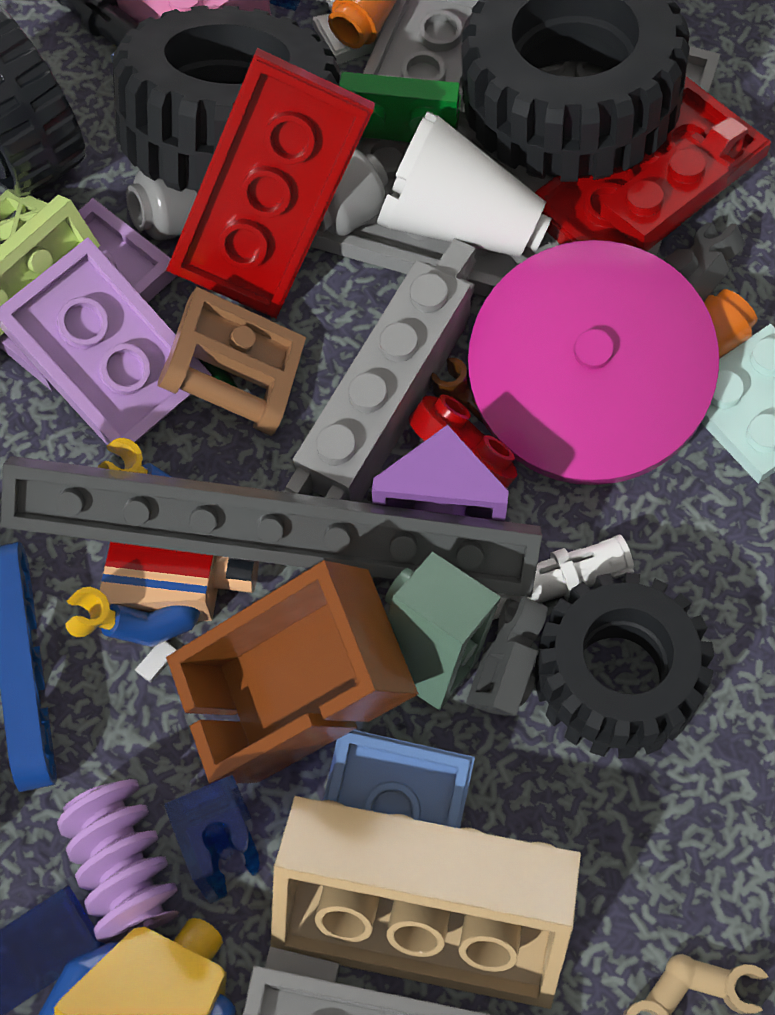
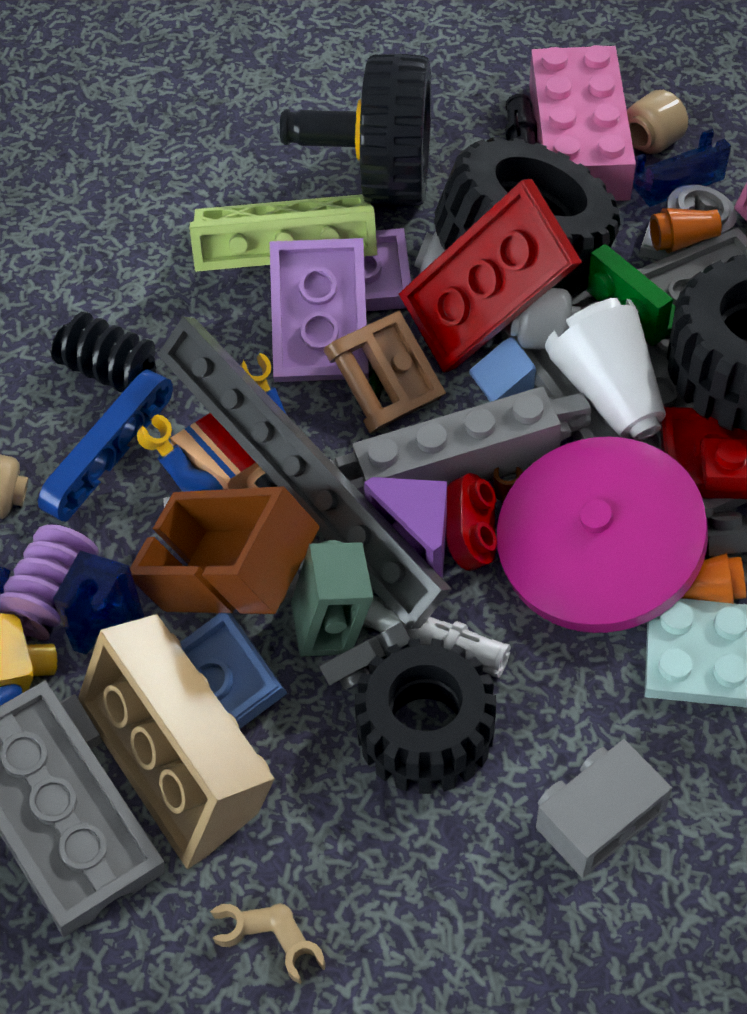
camera: 45 degrees right, 10 degrees down
none -> light blue slope [469,336,536,402]

